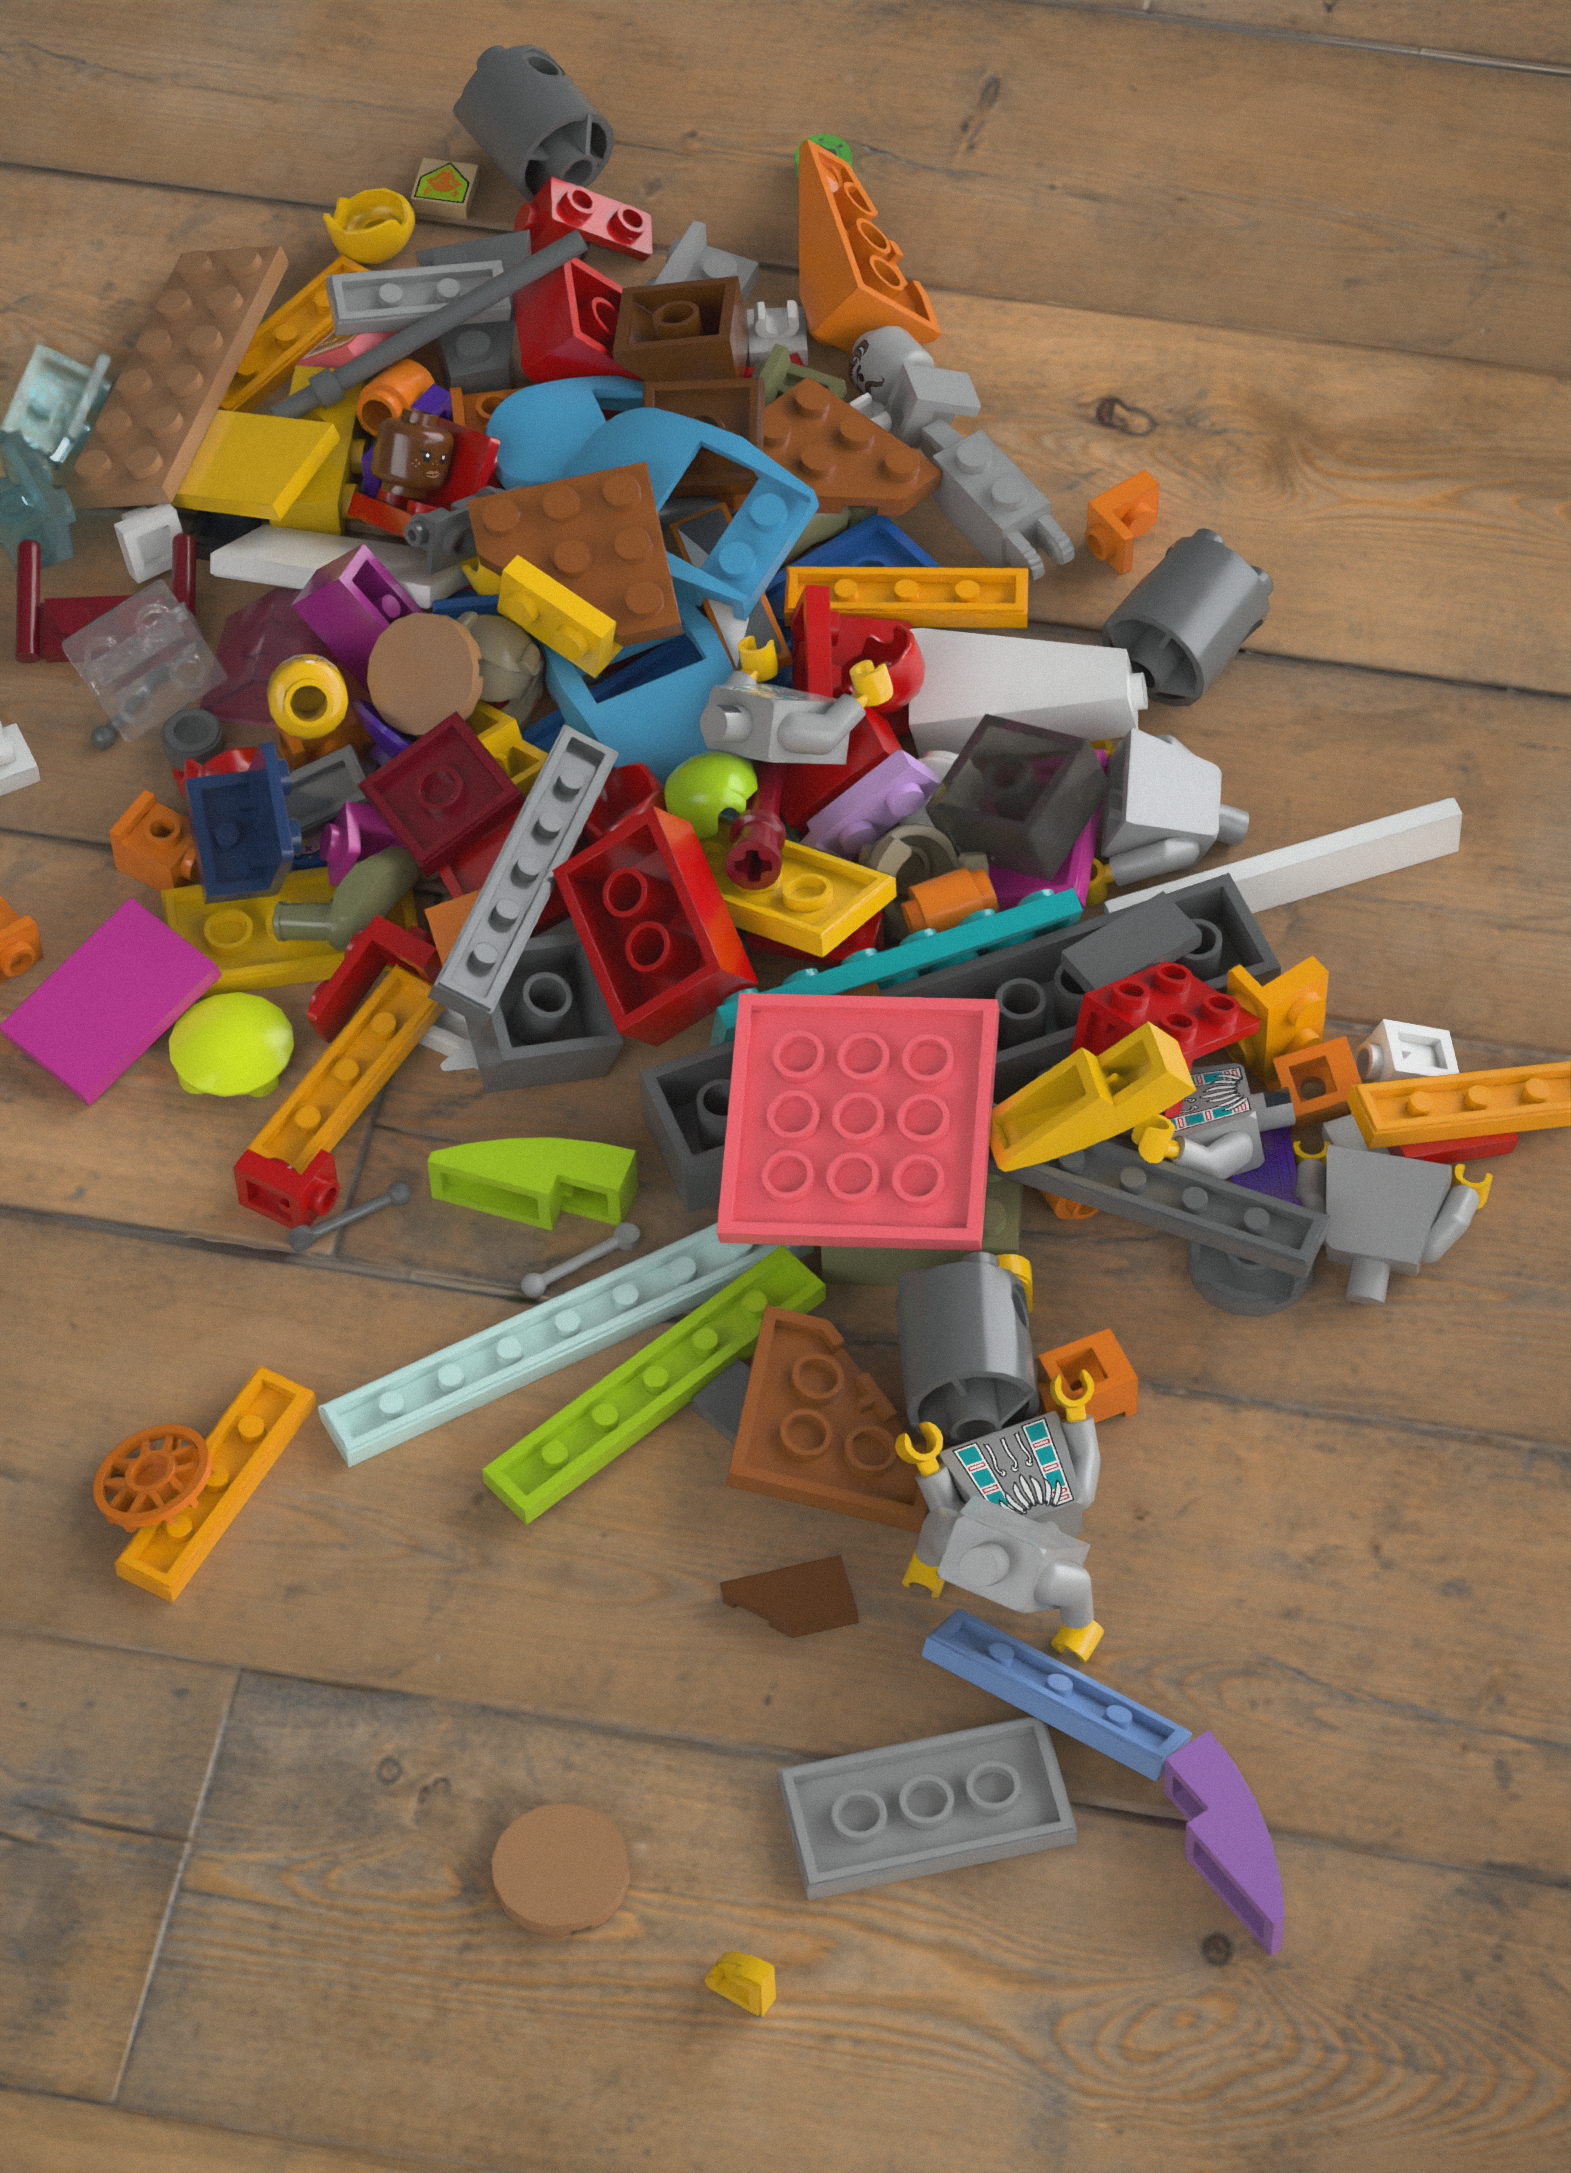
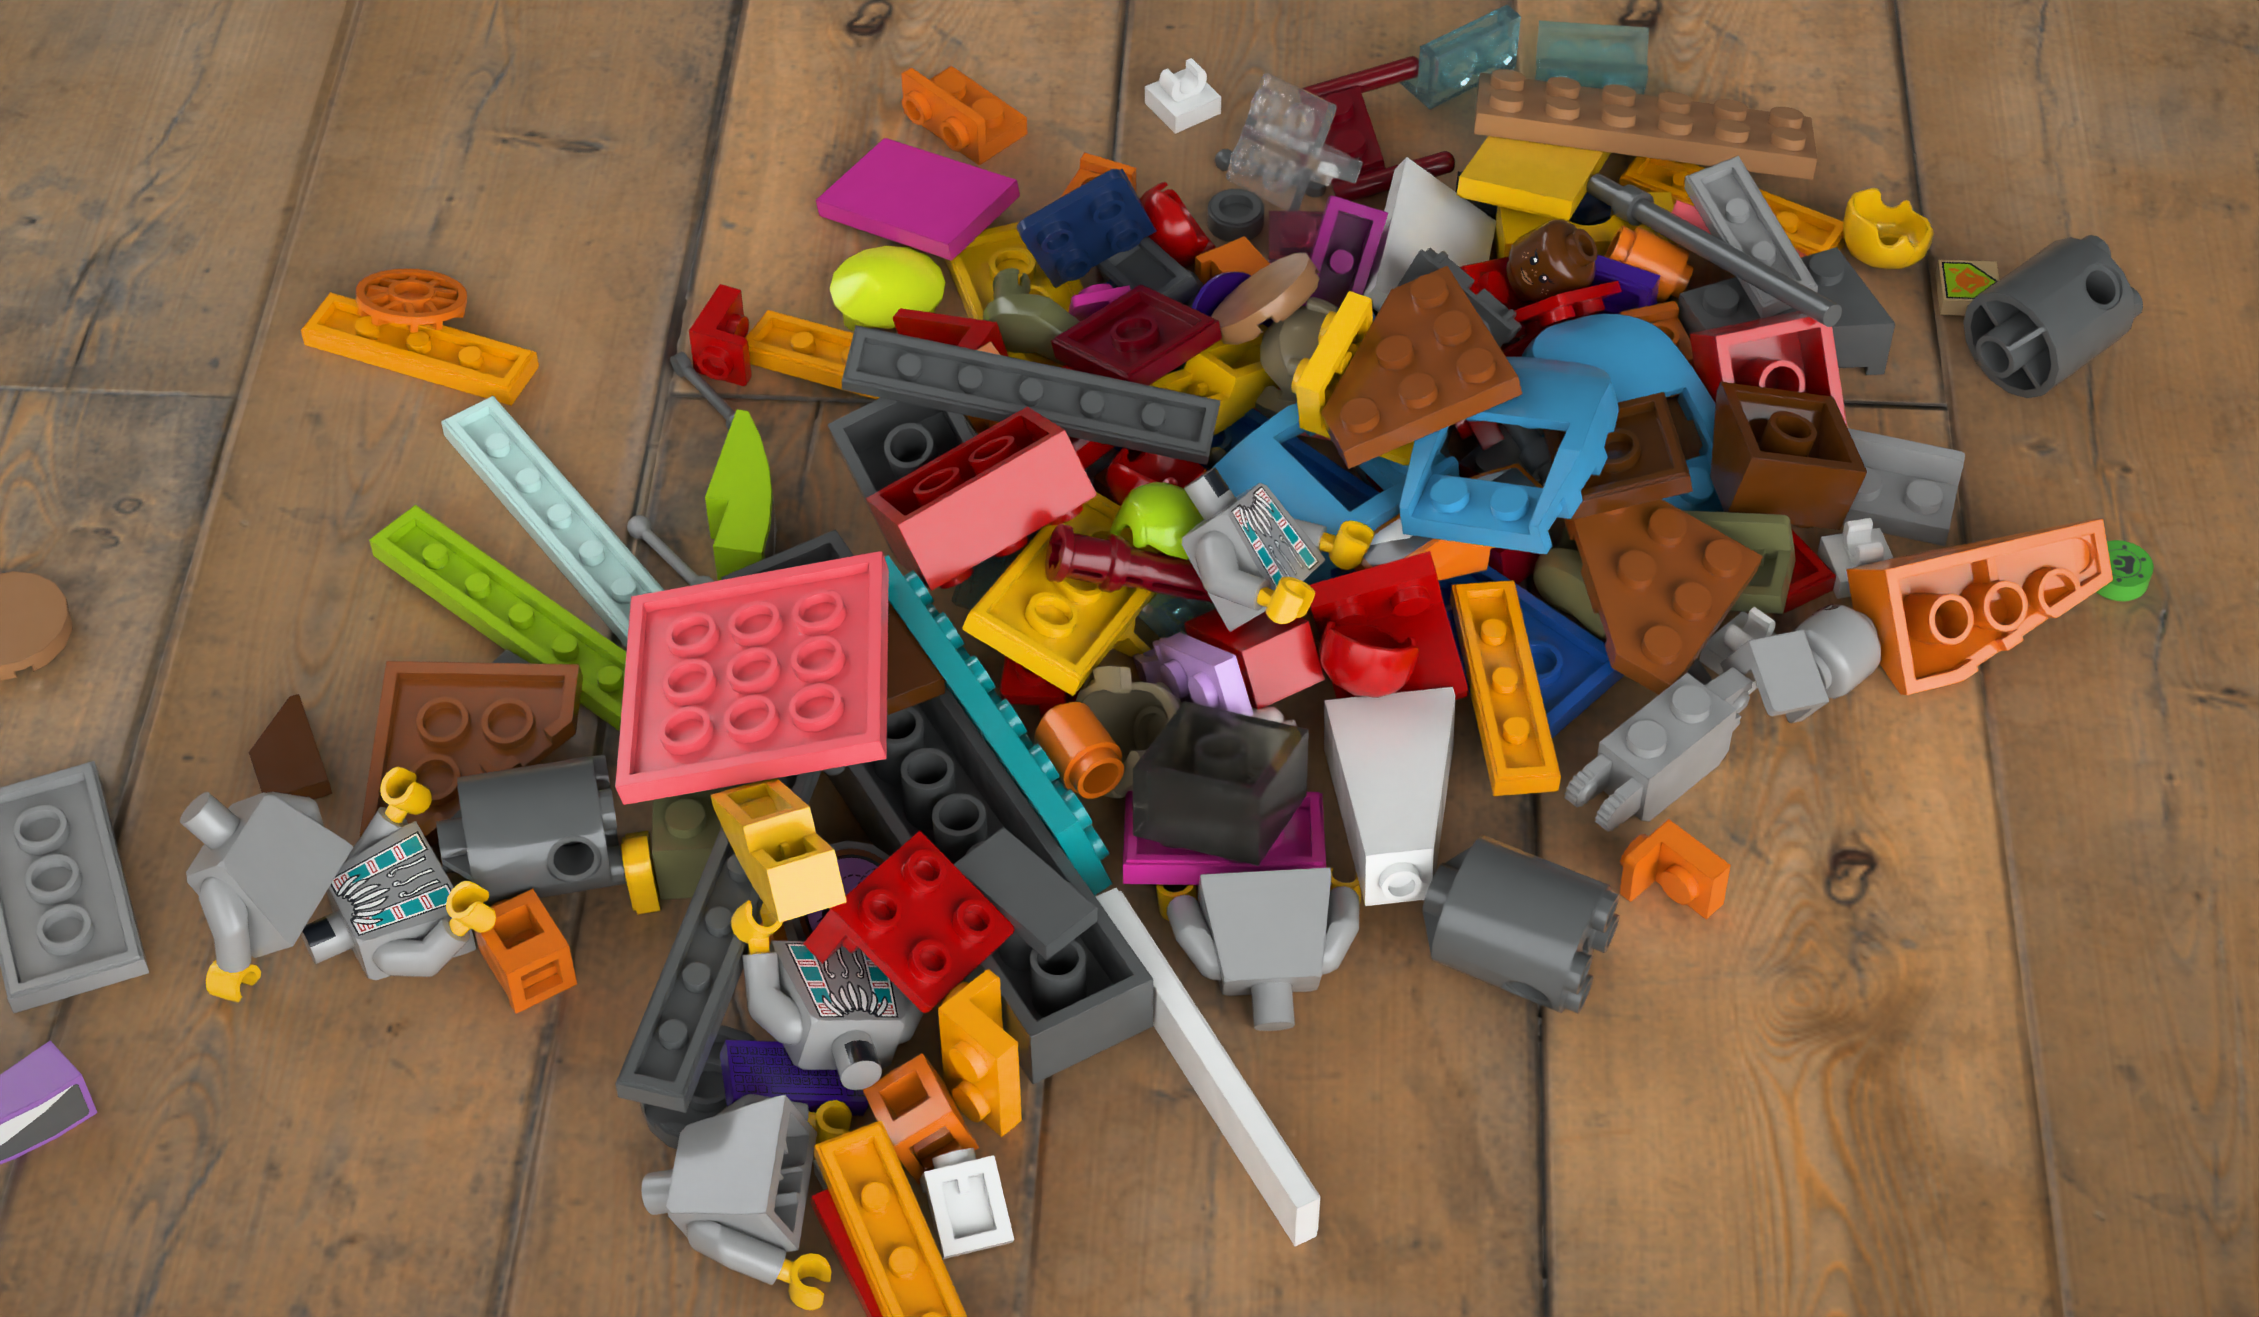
camera: 80 degrees right, 5 degrees down
white tile [114,504,183,584] -> none
yellow head [267,654,348,740] -> none
red bracket [514,176,653,261] -> none
medium blue tile [921,1608,1192,1782] -> none

